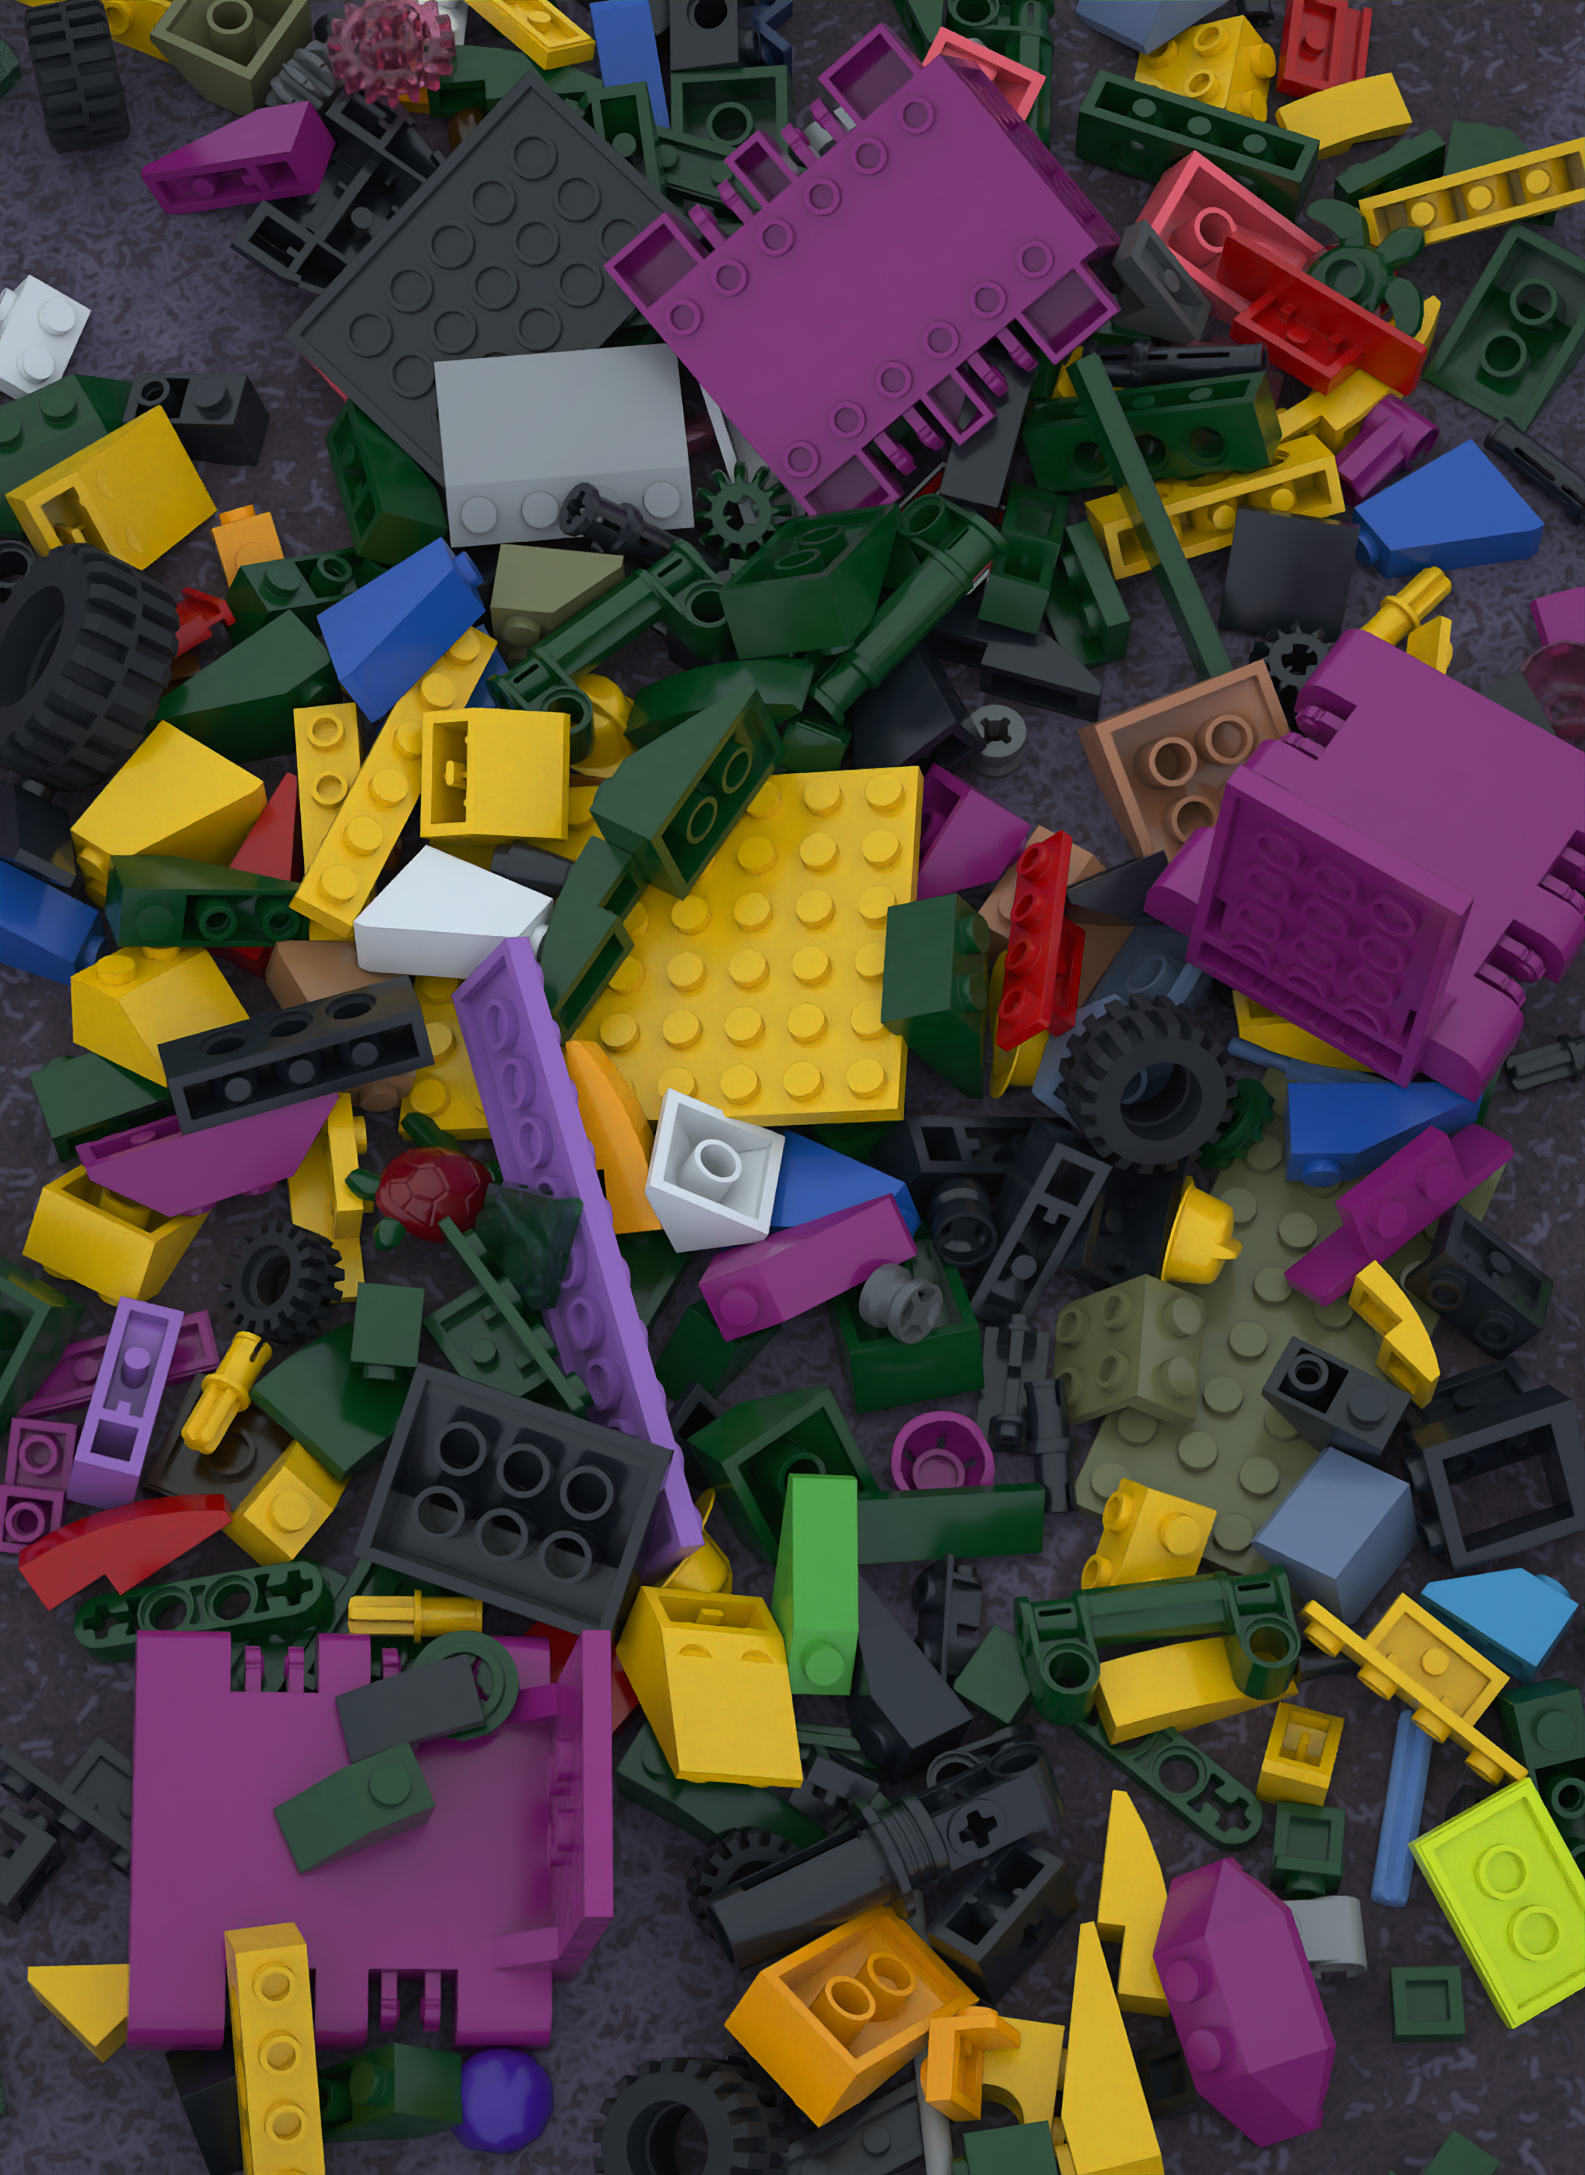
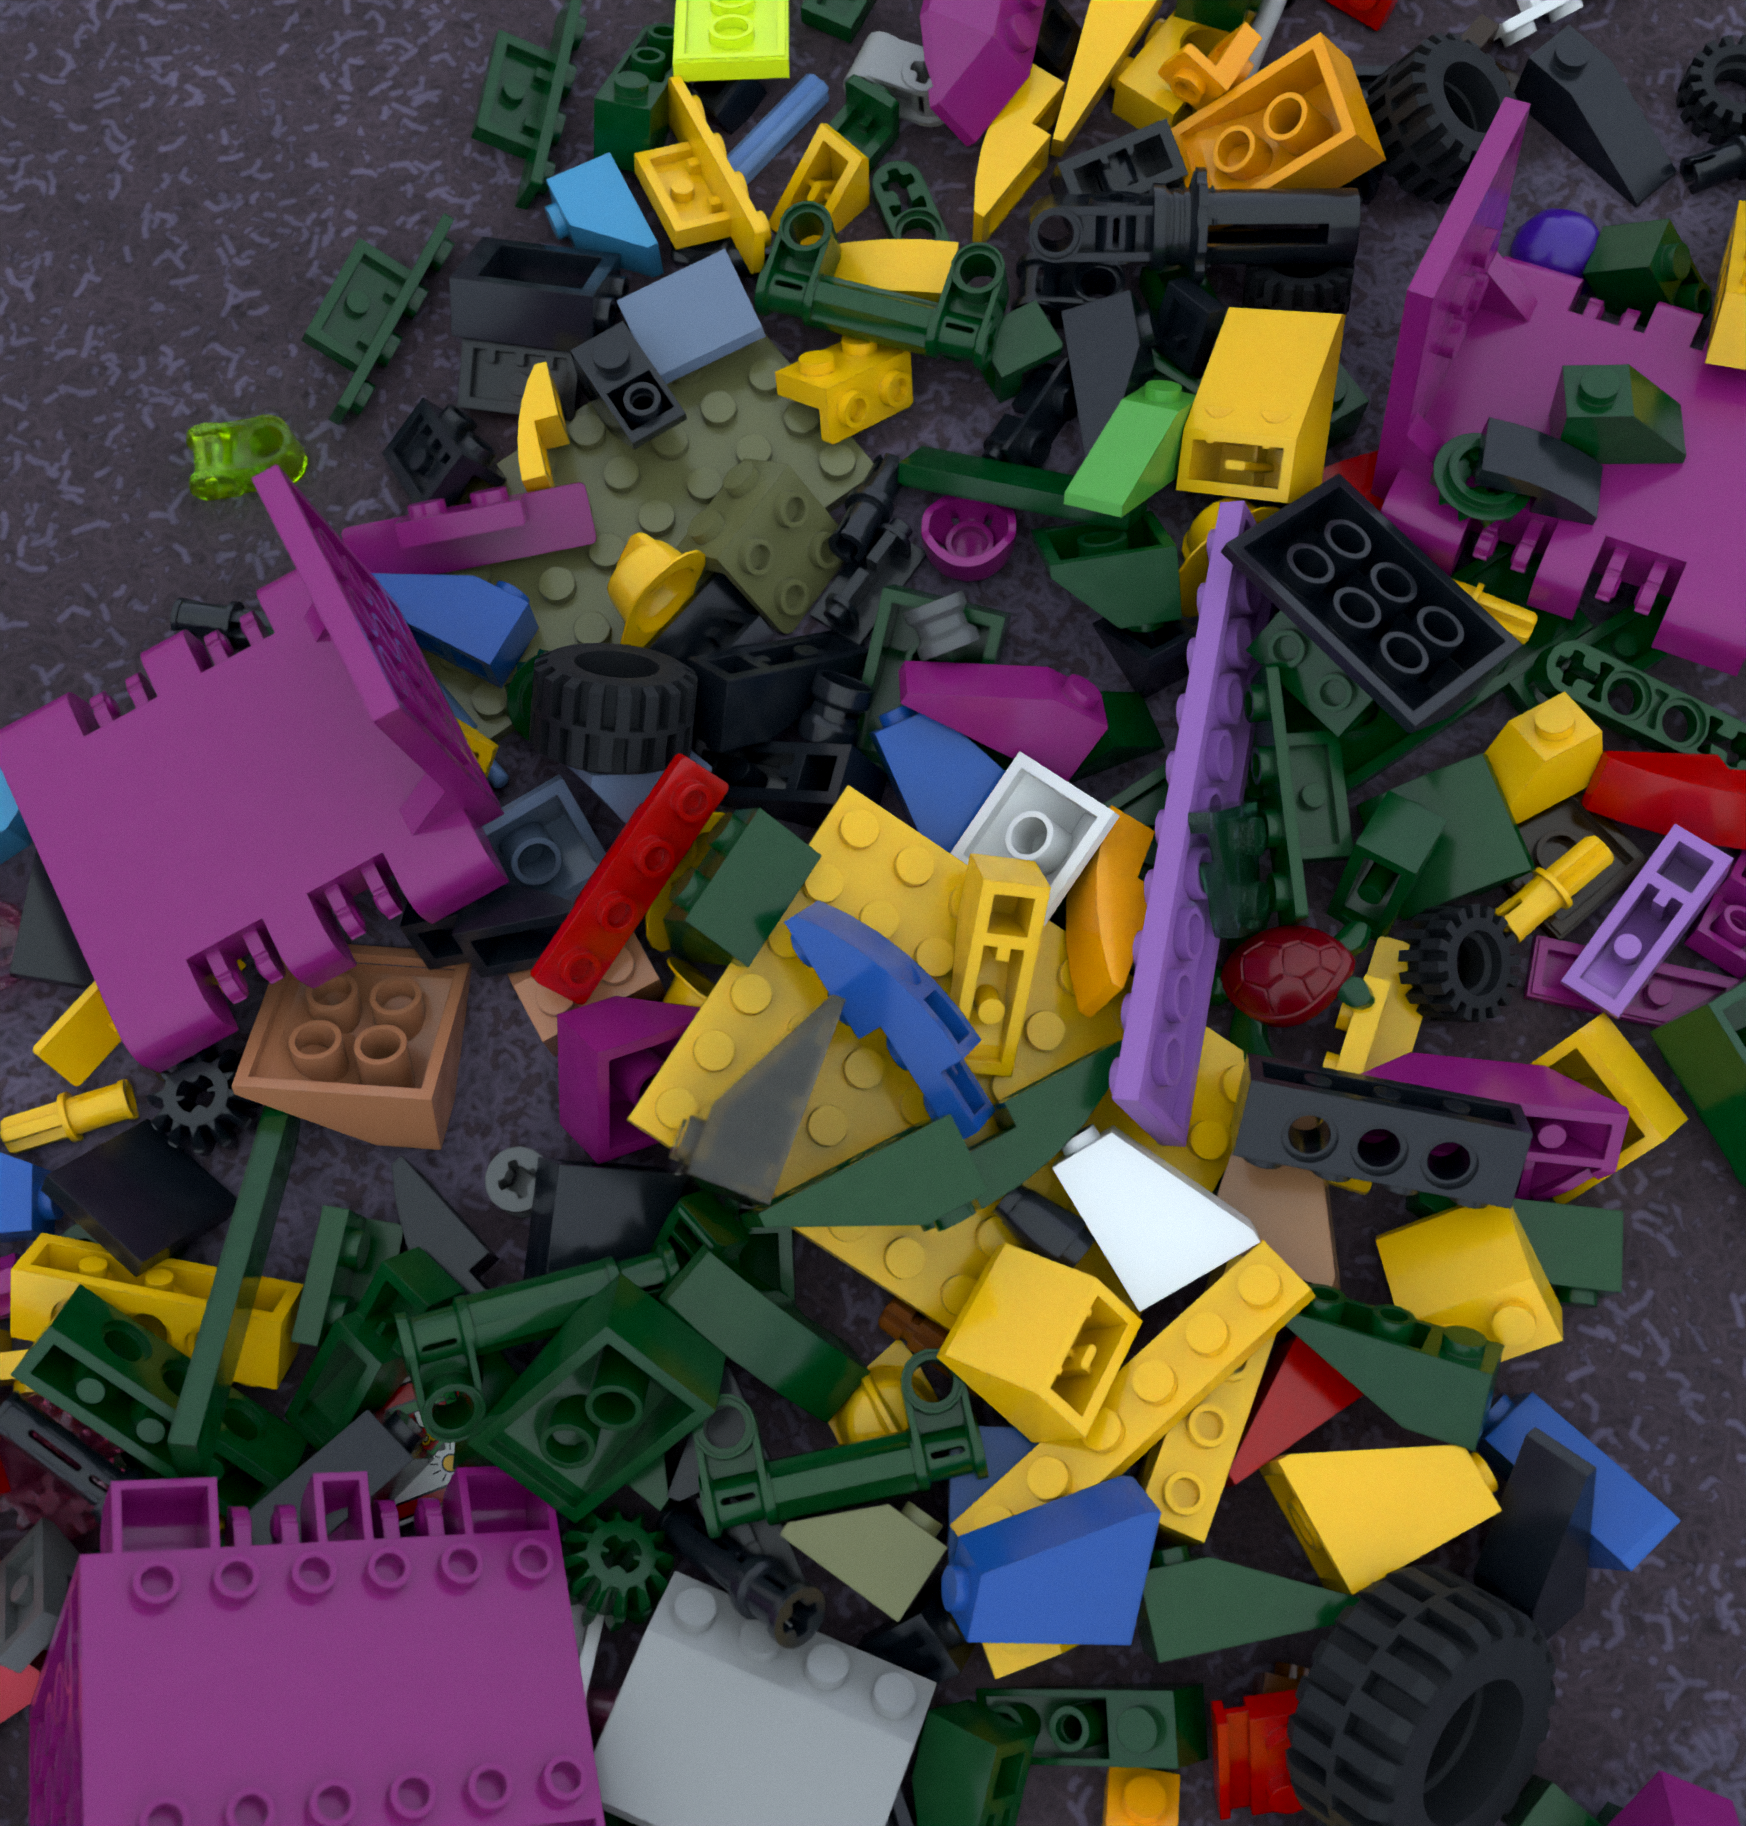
camera: 150 degrees left, 10 degrees up
none -> clear smoke slope [668,994,846,1207]
none -> blue slope [784,900,996,1139]
none -> yellow slope [950,853,1051,1077]

